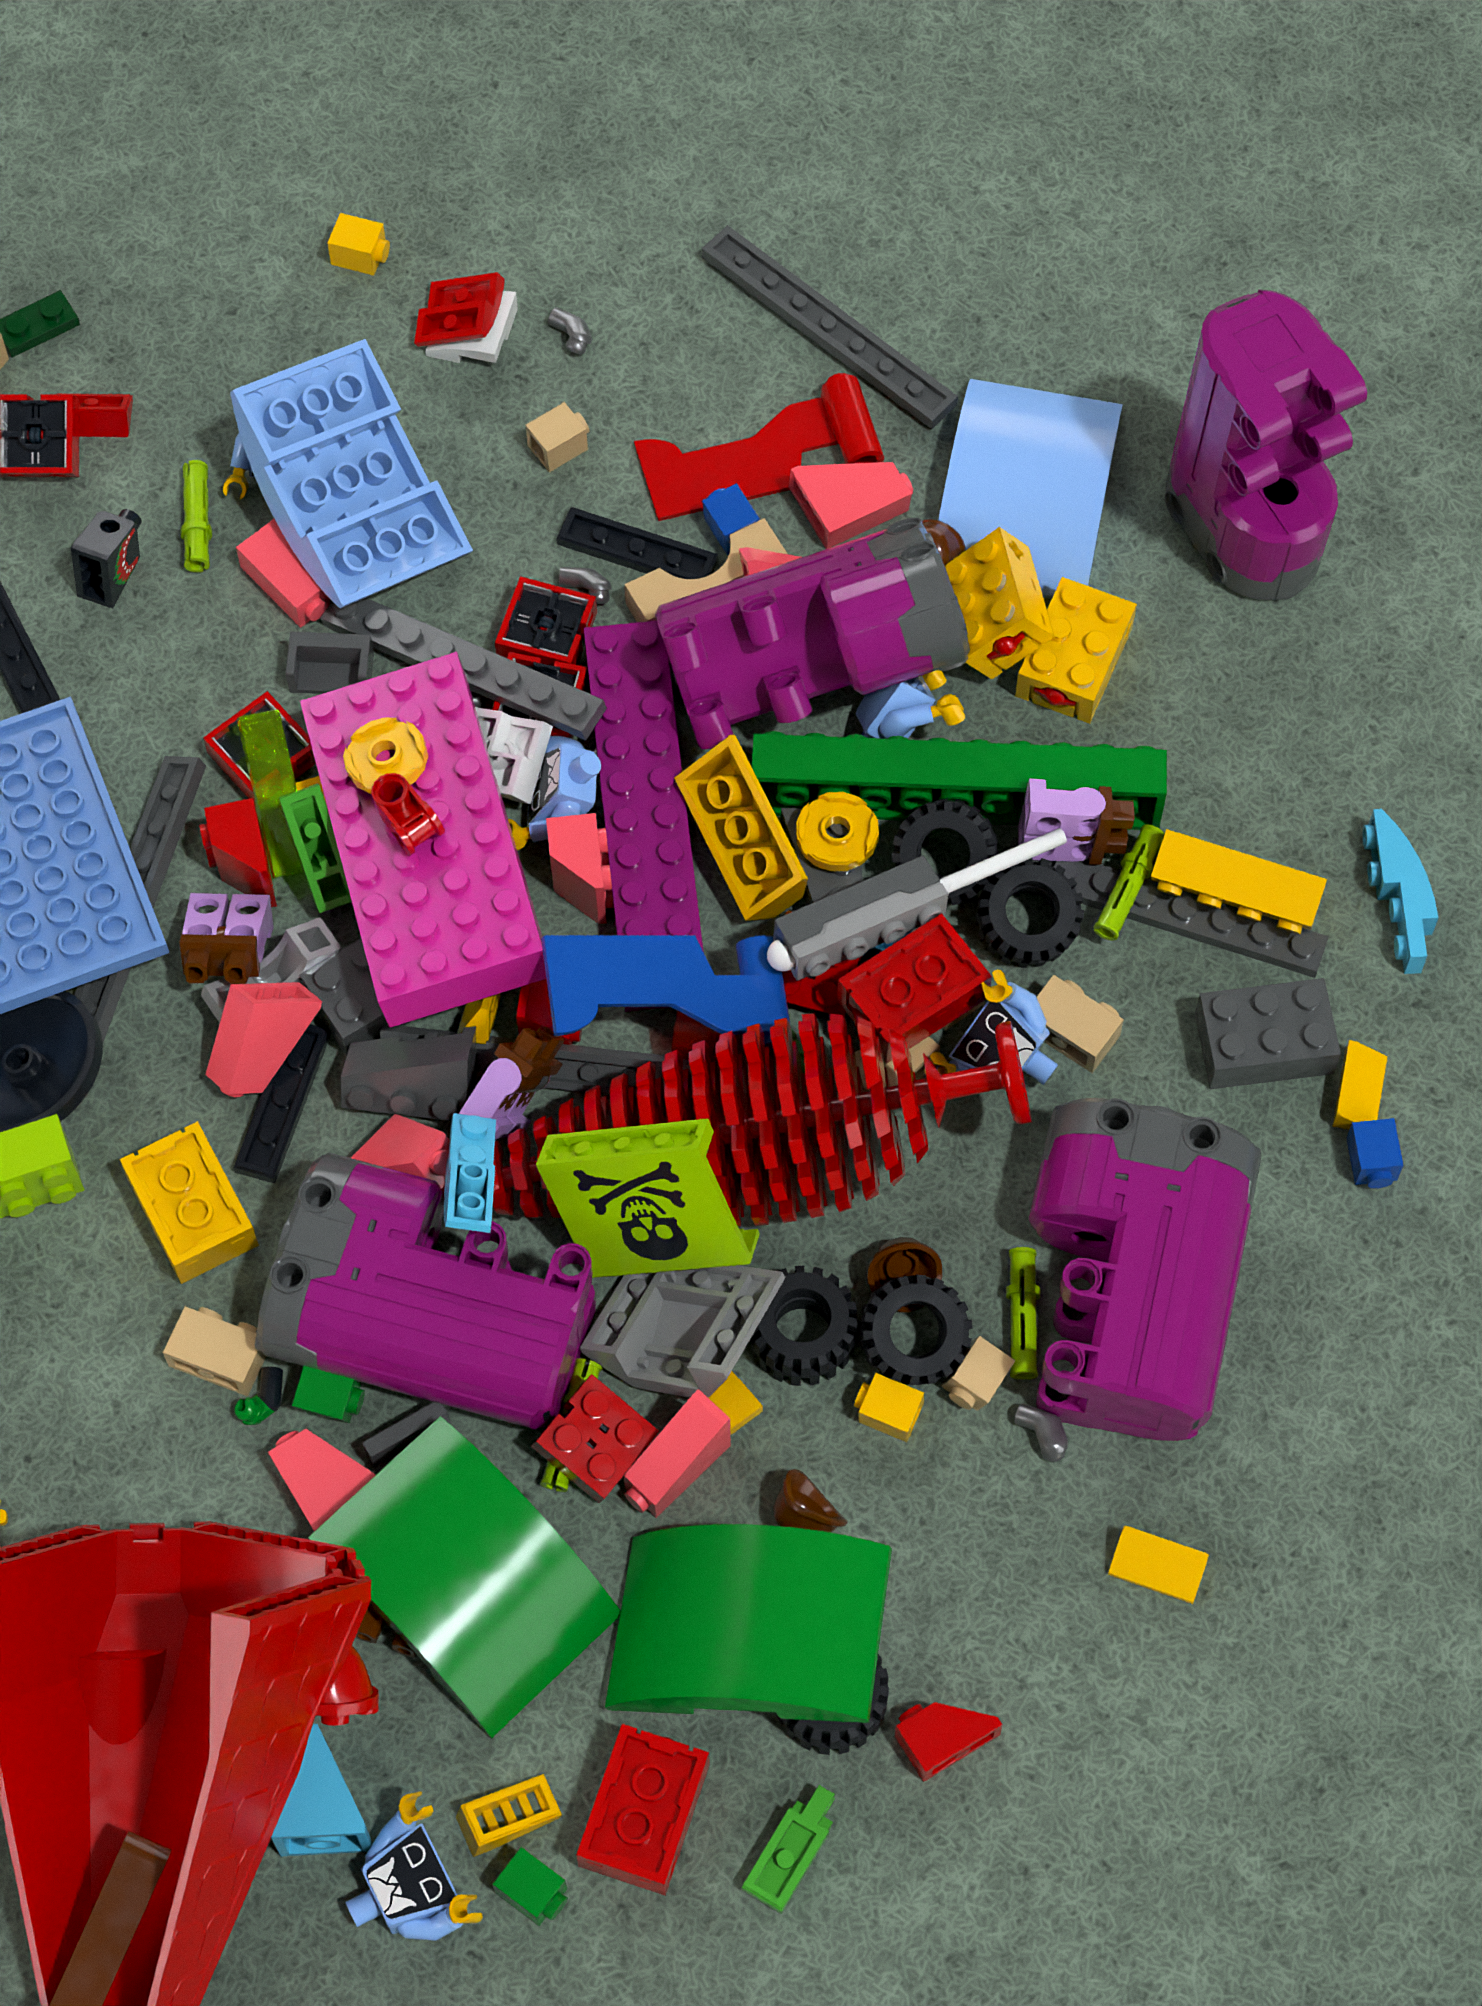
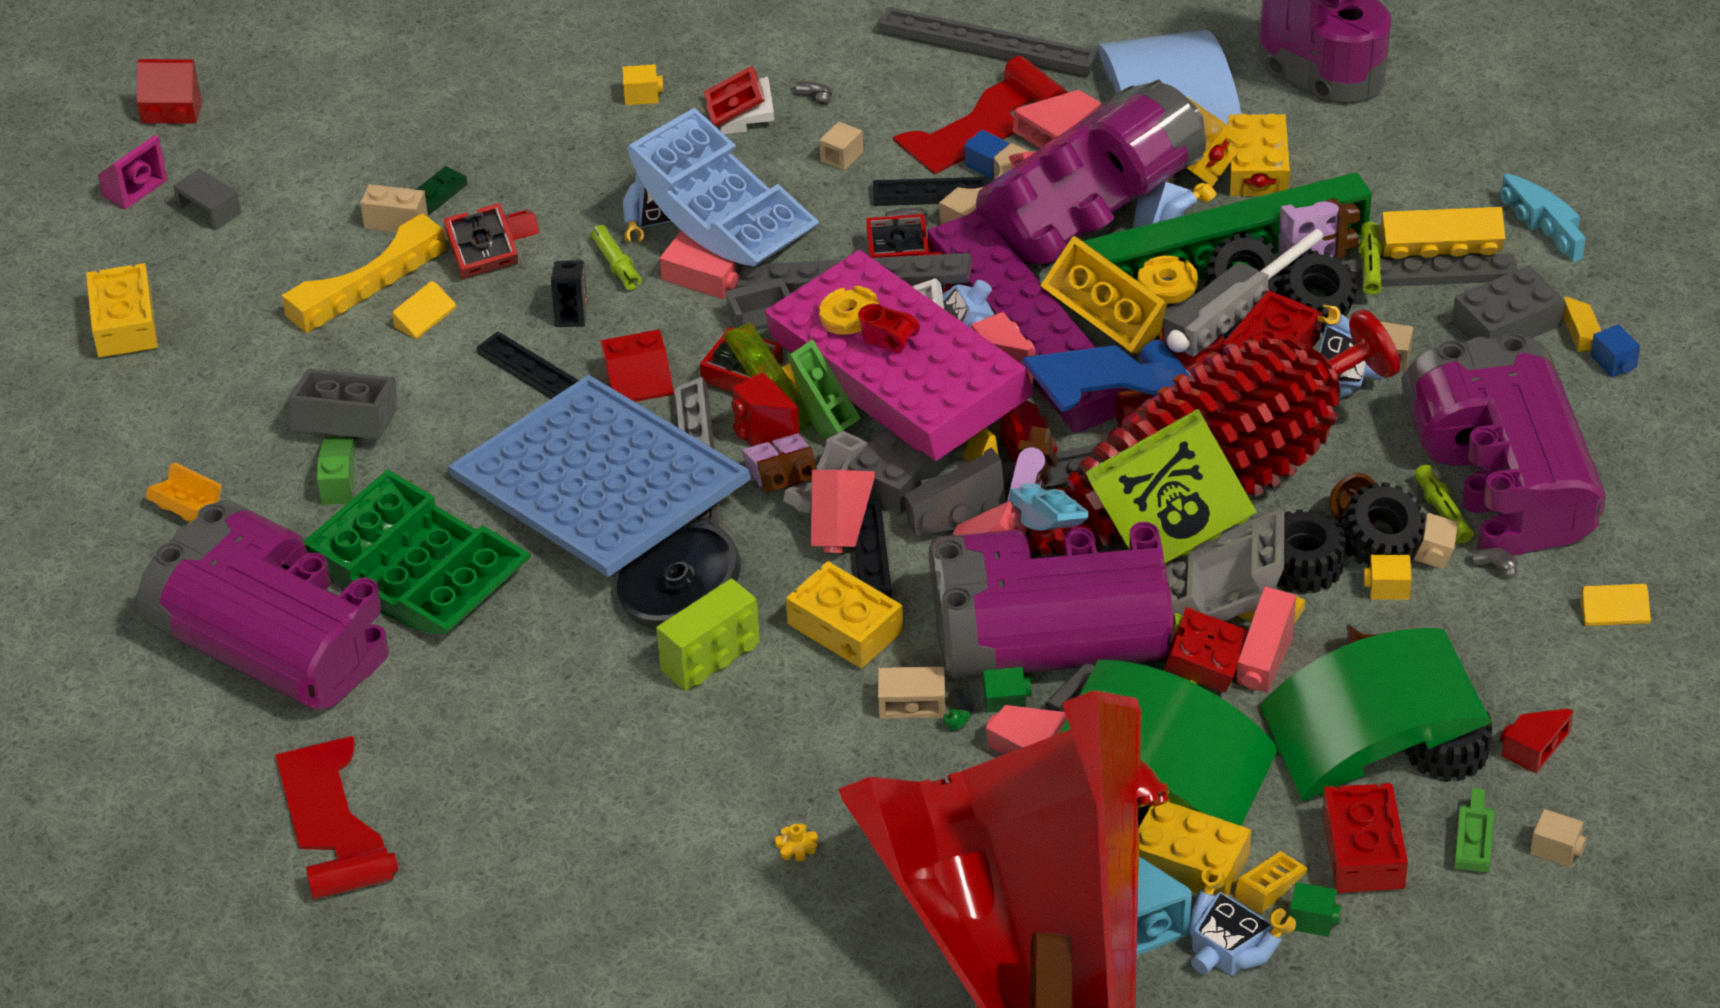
camera: 20 degrees left, 20 degrees down
none -> red slope [600,329,674,402]
none -> yellow piece [1138,802,1251,897]
none -> tan brick [1530,809,1587,867]

